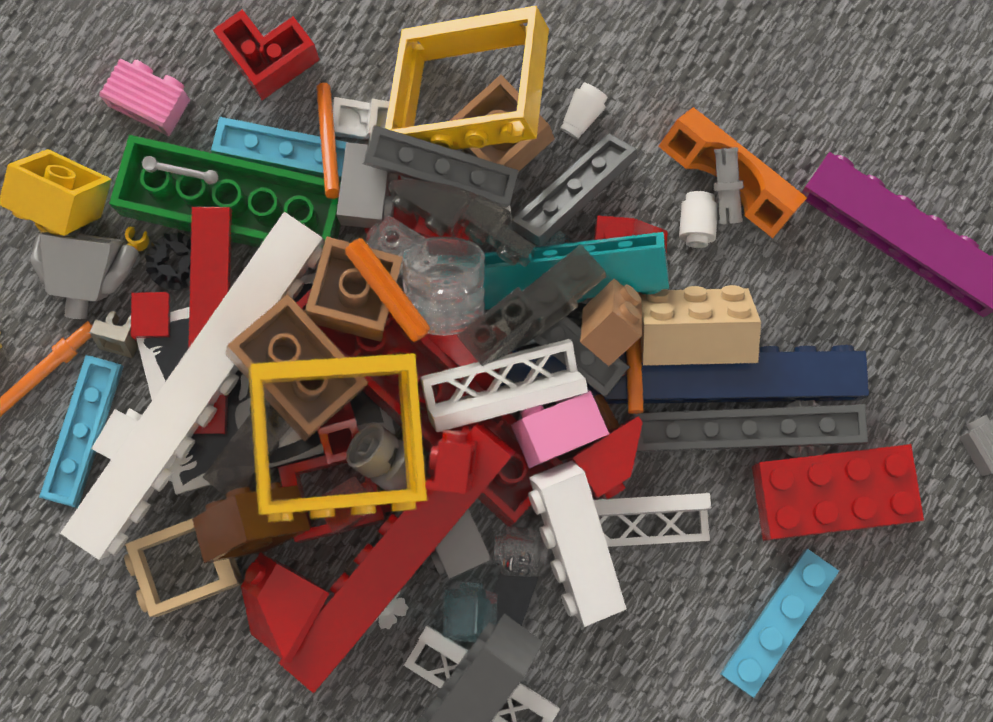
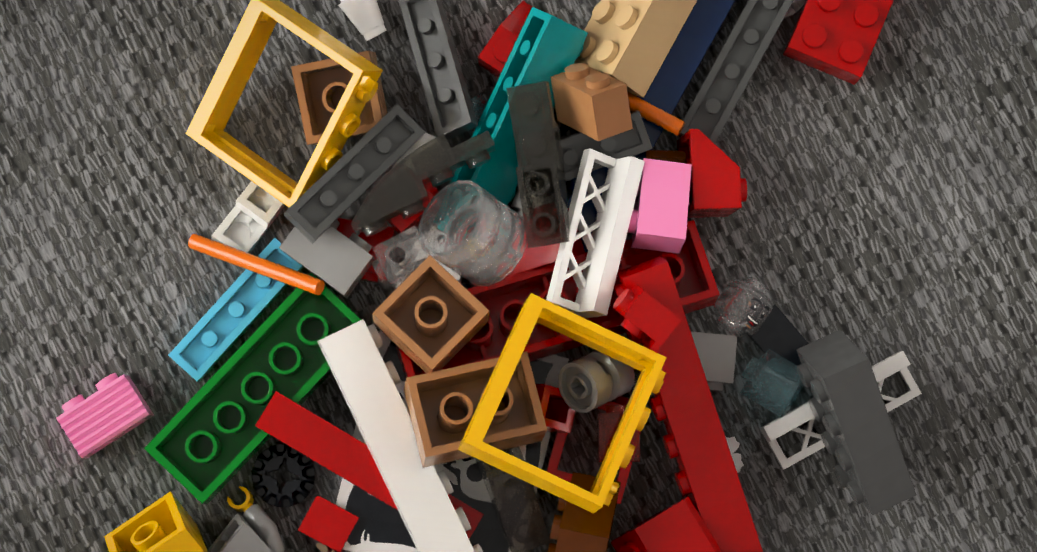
camera: 65 degrees left, 5 degrees up
light grey hinge [142,156,218,185] -> none
red brick [213,9,320,100] -> none
orange axle [345,238,430,342] -> none
white brick [528,460,626,627] -> none
white fence [593,493,711,547] -> none
medium azure plate [720,549,839,698] -> none

